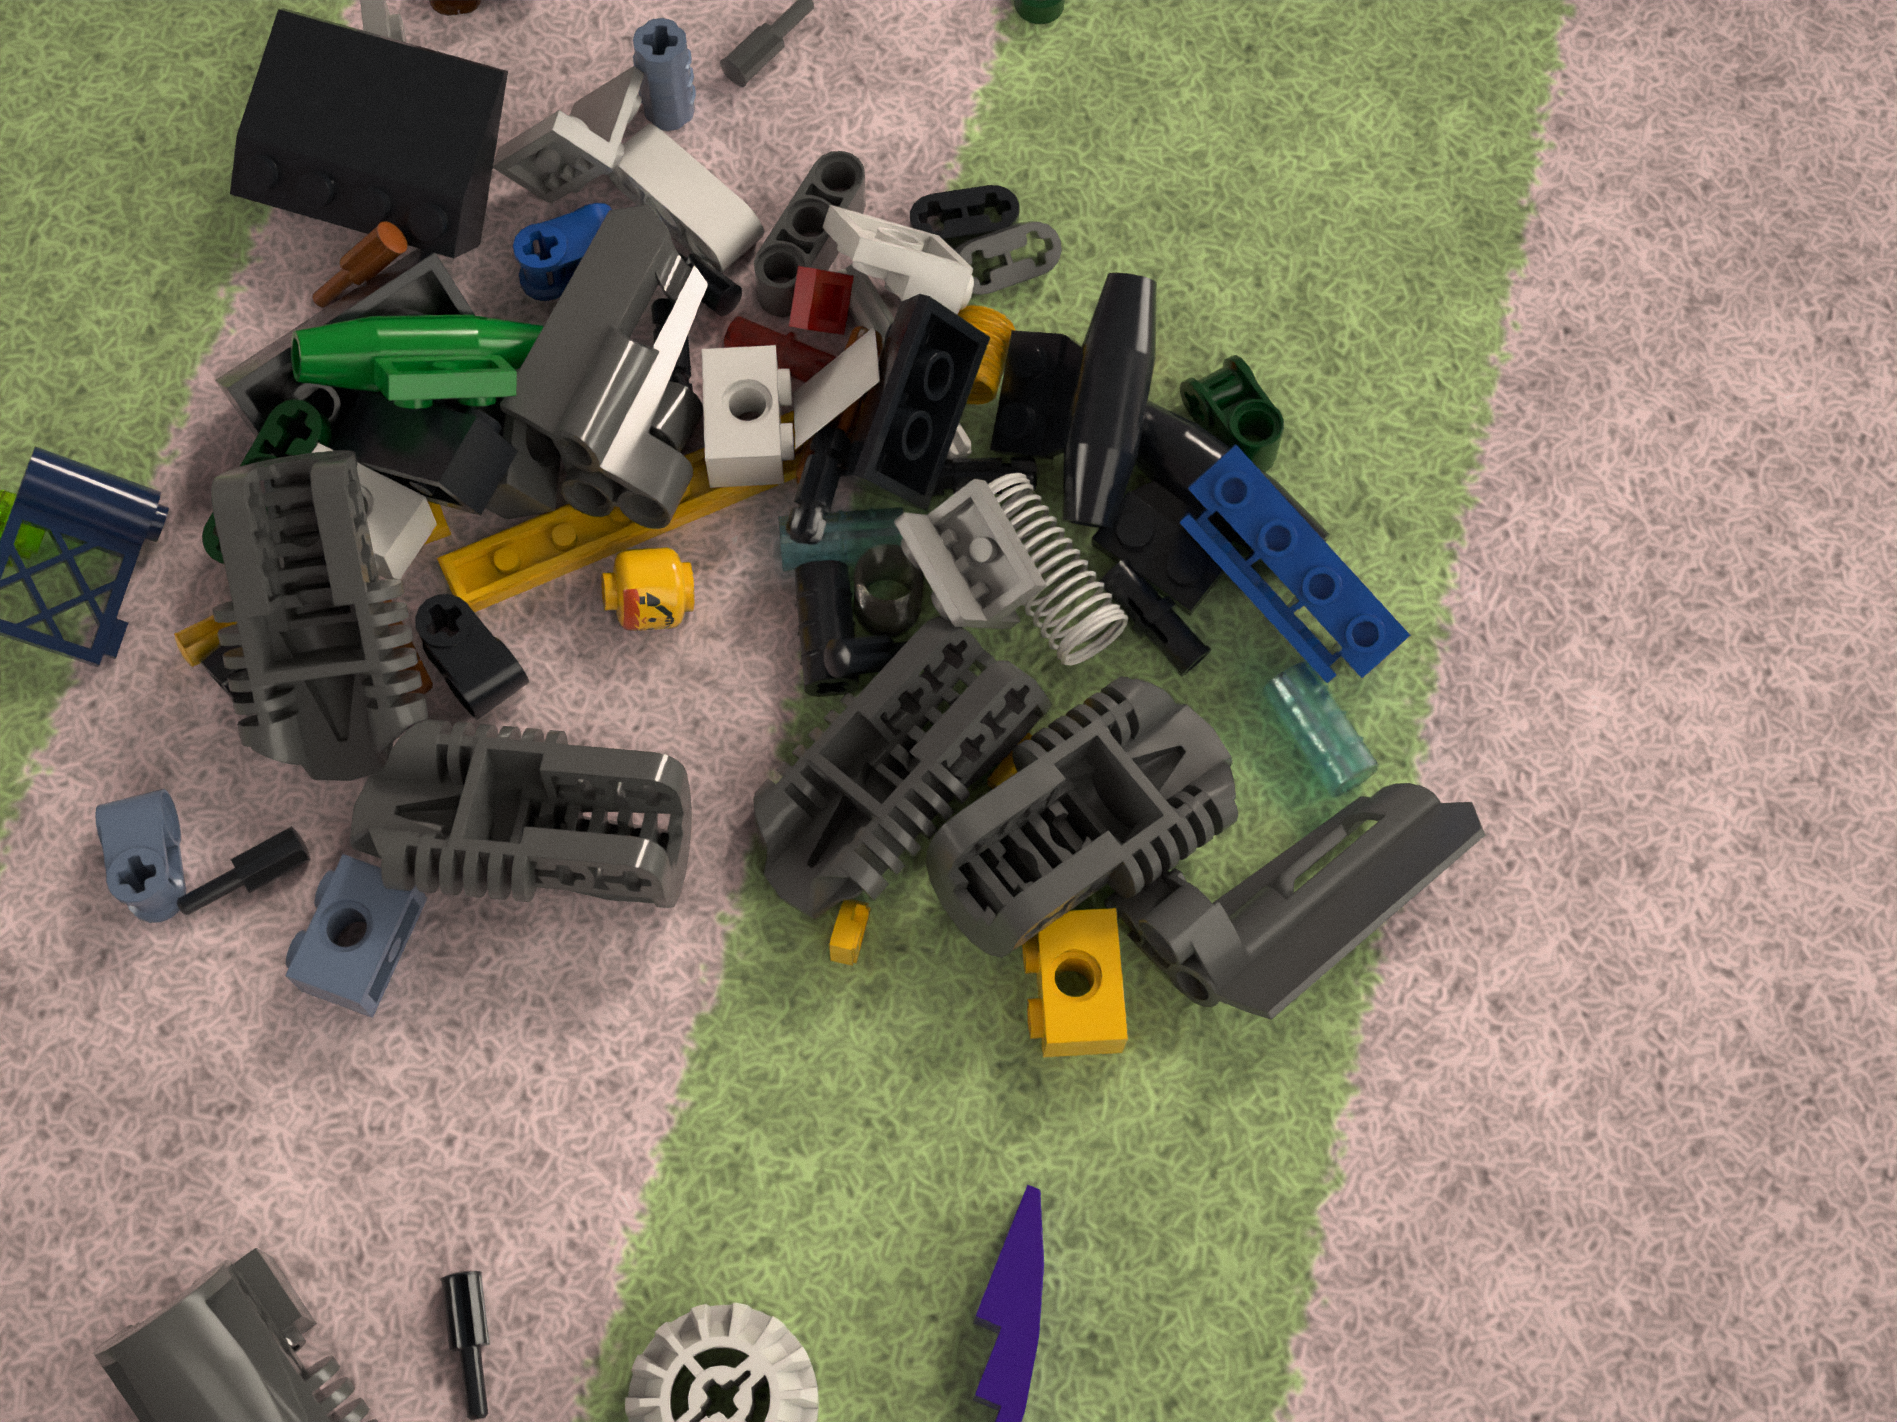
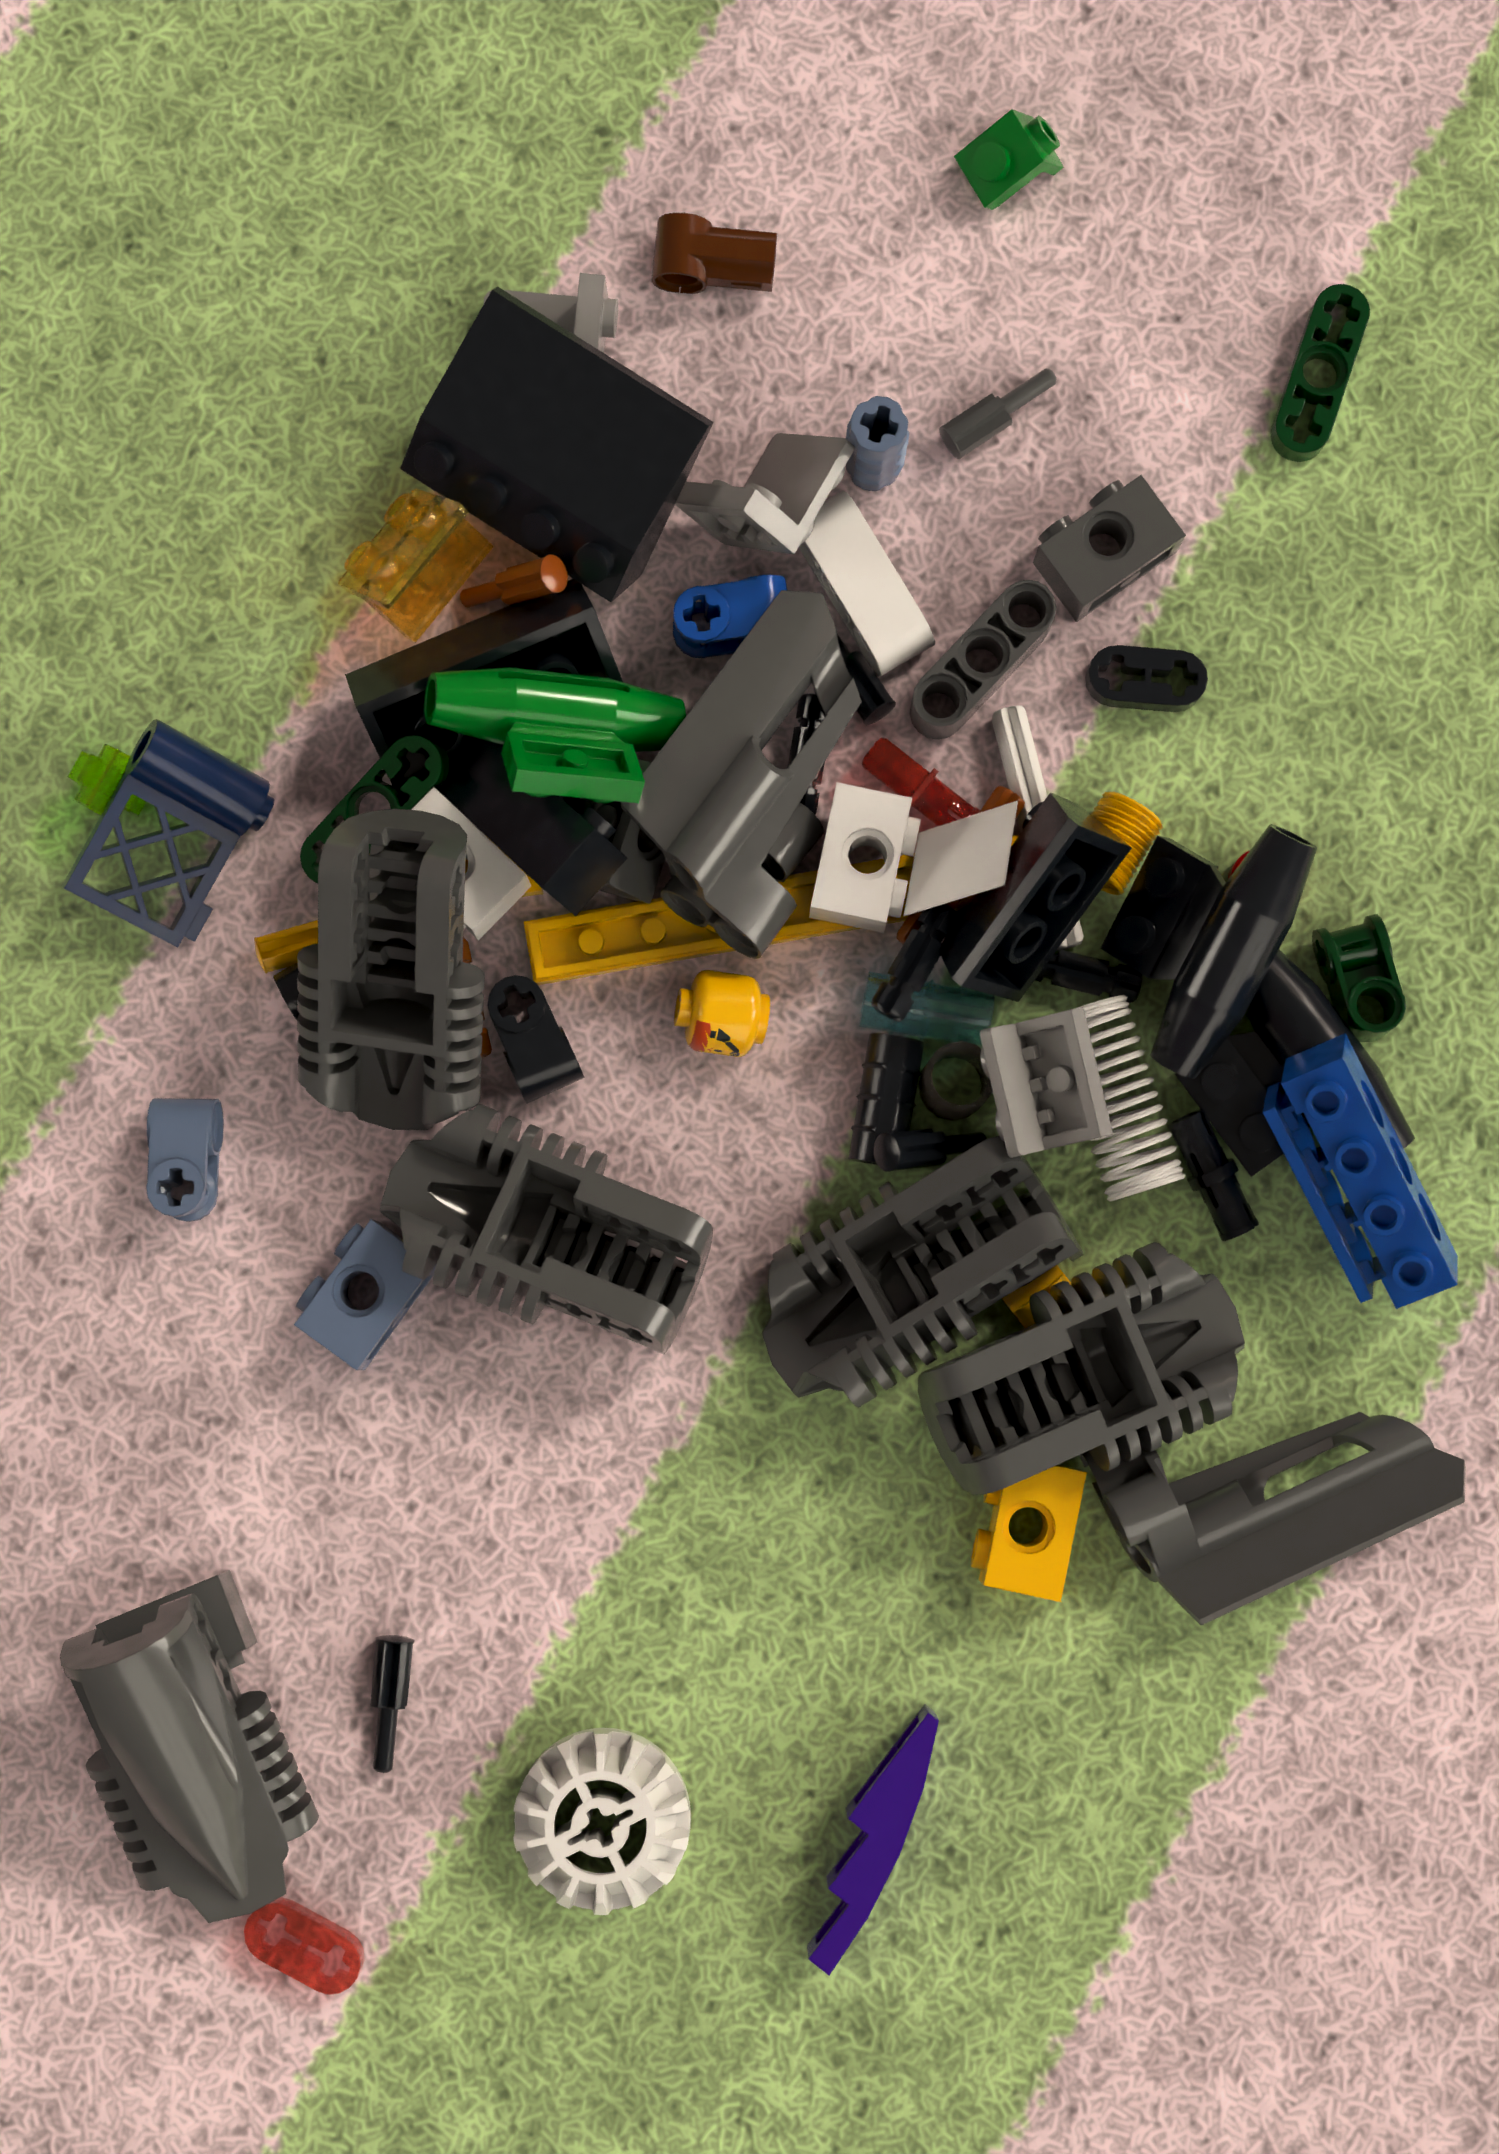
camera: 20 degrees right, 15 degrees up
black axle [177,826,311,915] -> none
red tile [789,266,854,335] -> none
white plate [822,205,974,315] -> none
yellow tile [829,899,871,966] -> none
dark grey beam [954,221,1062,295] -> none
clear light blue axle [1262,661,1379,798] -> none
none -> clear yellow bracket [338,488,494,643]
none -> dark grey brick [1033,475,1186,622]

